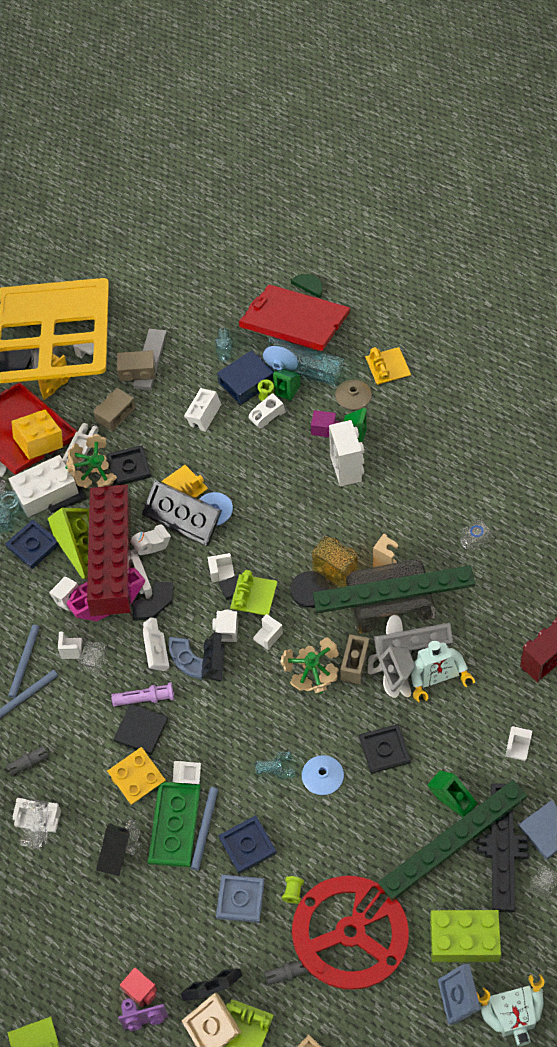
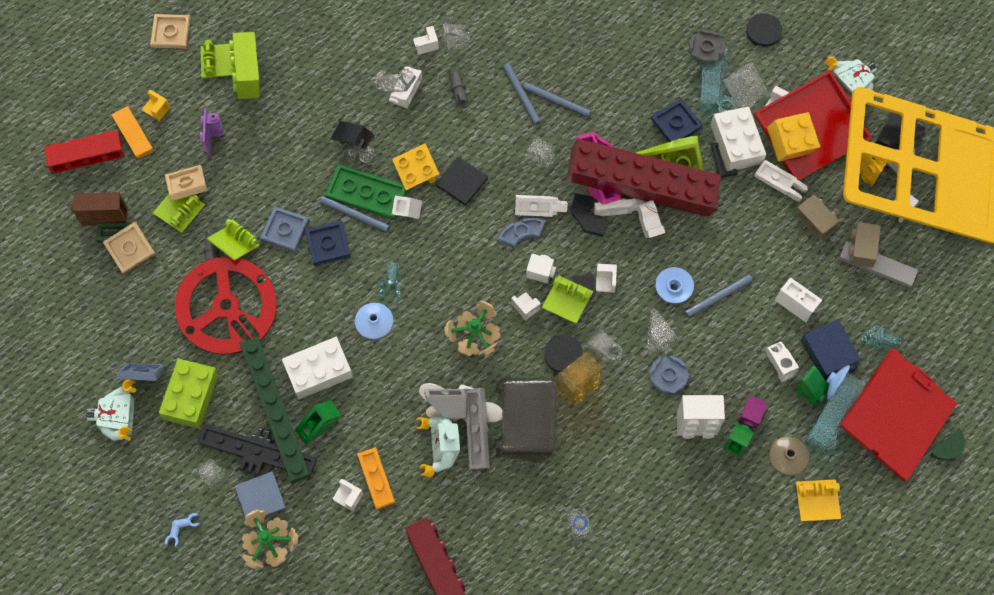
camera: 100 degrees right, 10 degrees up
white panel [49,577,78,612] -> none
white panel [58,632,83,659] -> none
tan plant [65,434,117,488] -> none
black tile [107,445,151,486] -> none
lavender pin [111,682,174,707] -> none
coral brick [120,968,157,1007] -> none
tile [142,480,222,546] -> none
yellow hinge [161,465,208,498] -> none
black tile [181,968,243,1001] -> none
black bracket [202,632,225,682] -> none
lime bush [258,380,275,401] -> none
lime bush [281,876,305,904] -> none
dark green plate [313,565,475,614] -> none
dark tan brick [340,634,369,685] -> none
black tile [359,724,411,774] -> none
tan hinge [373,534,398,576] -> none
none -> lime hinge [207,219,260,261]
none -> lime brick [229,32,260,99]
none -> white brick [282,337,353,400]
none -> light orange tile [357,447,395,510]
none -> clear piece [586,329,622,365]
none -> clear slope [646,307,678,356]
none -> sand blue tile [650,356,689,394]
none -> sand blue piece [685,275,753,318]

